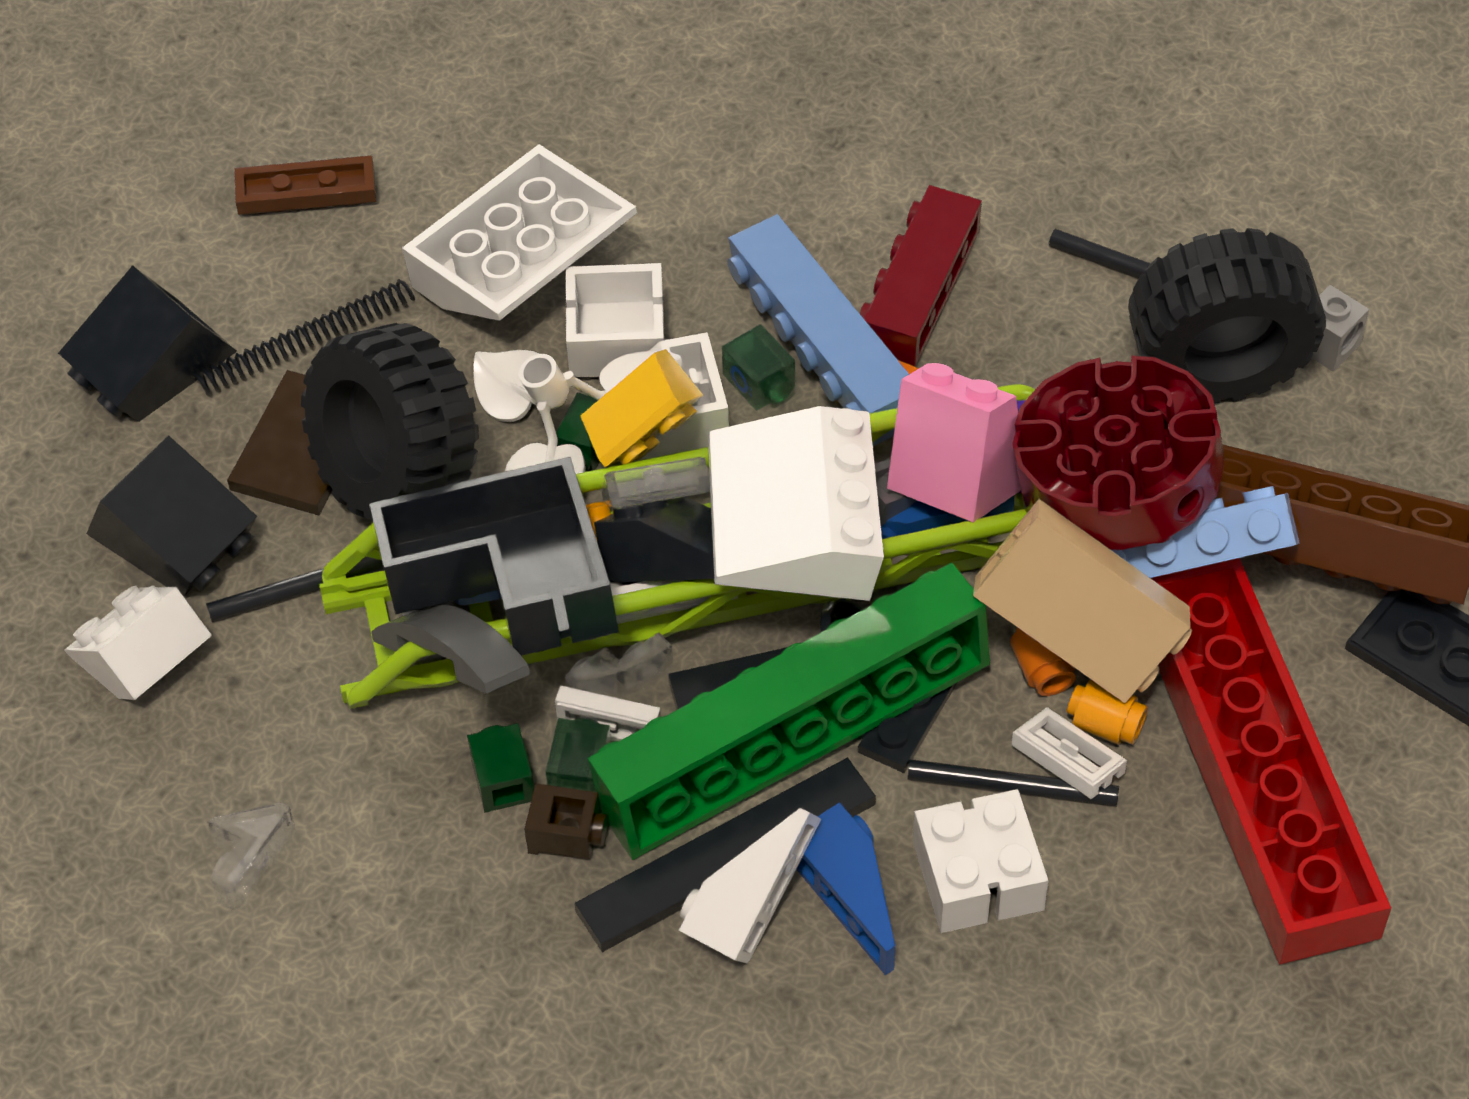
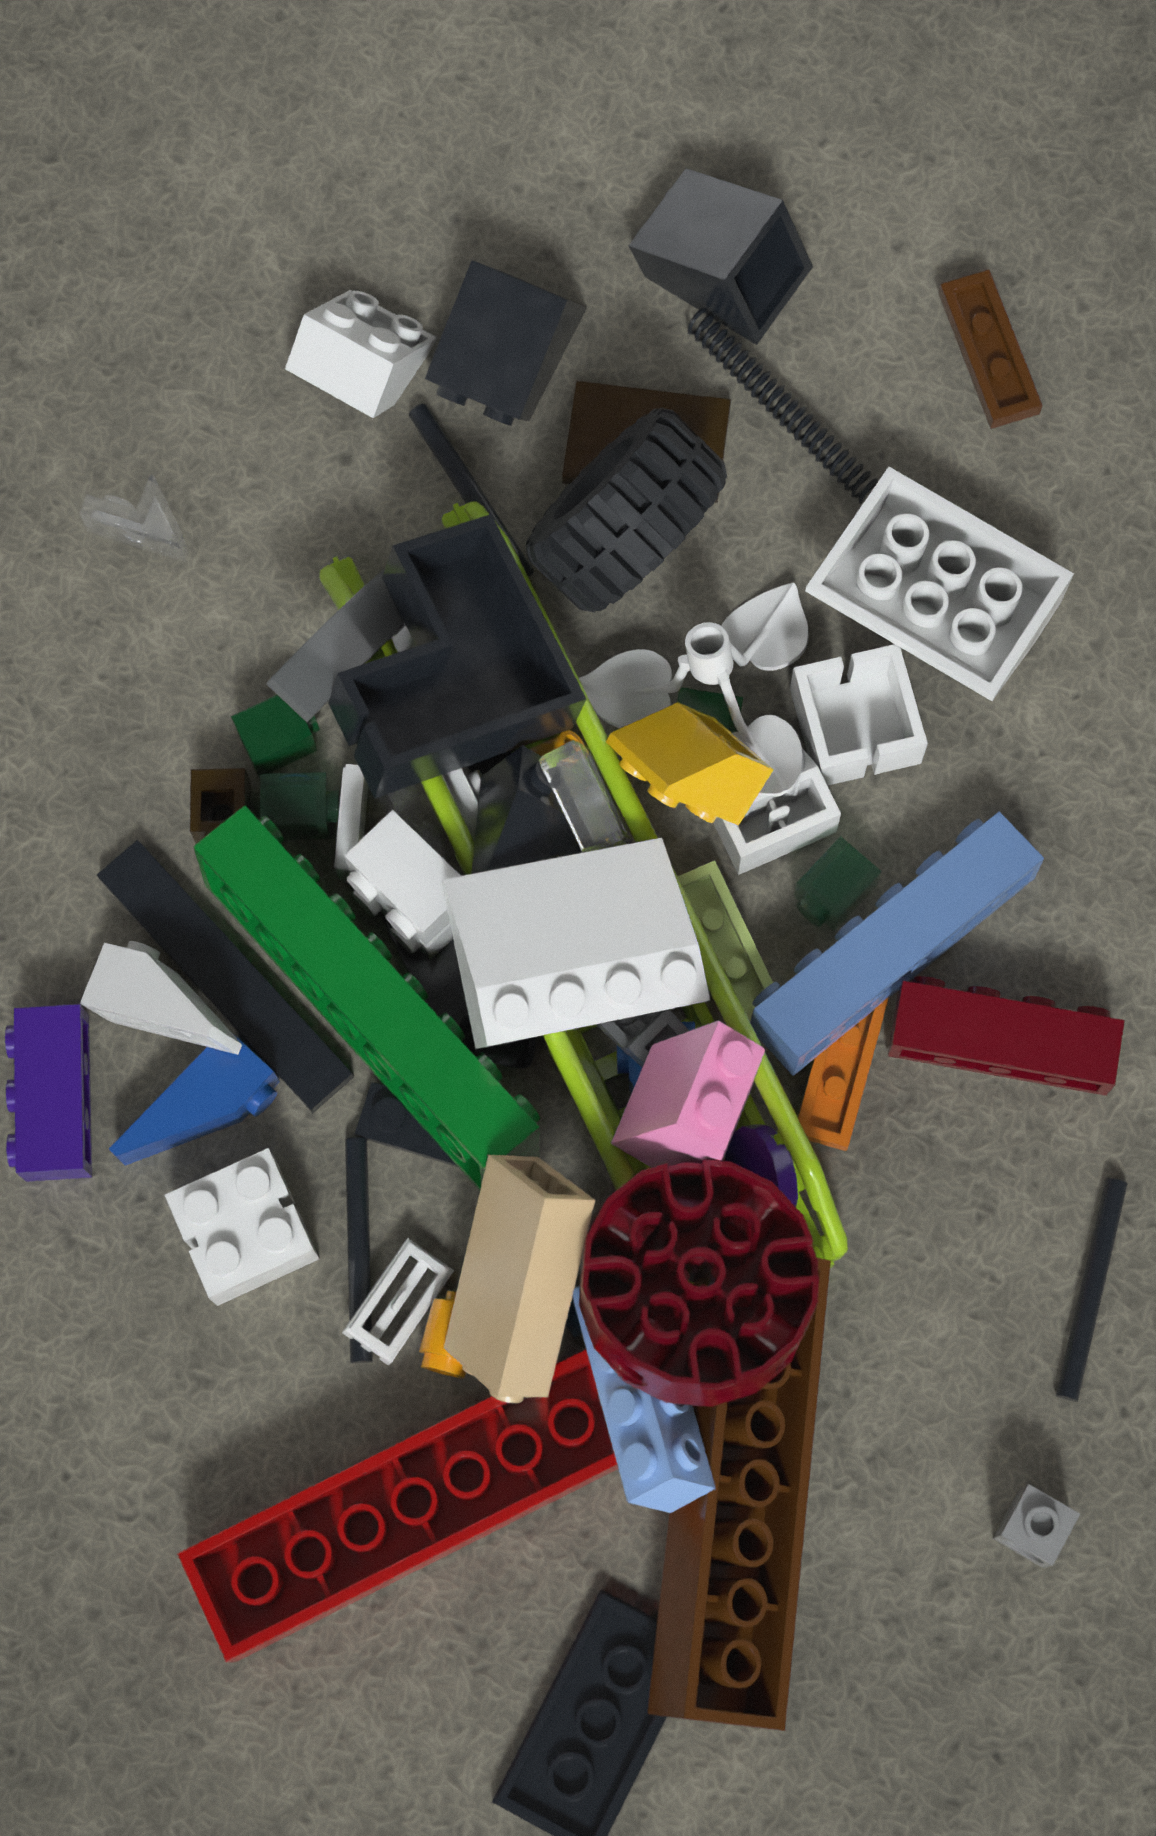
camera: 80 degrees right, 20 degrees up
black tyre [1128,228,1326,403] -> none
none -> dark purple brick [5,1004,92,1182]
none -> white piece [344,810,461,960]

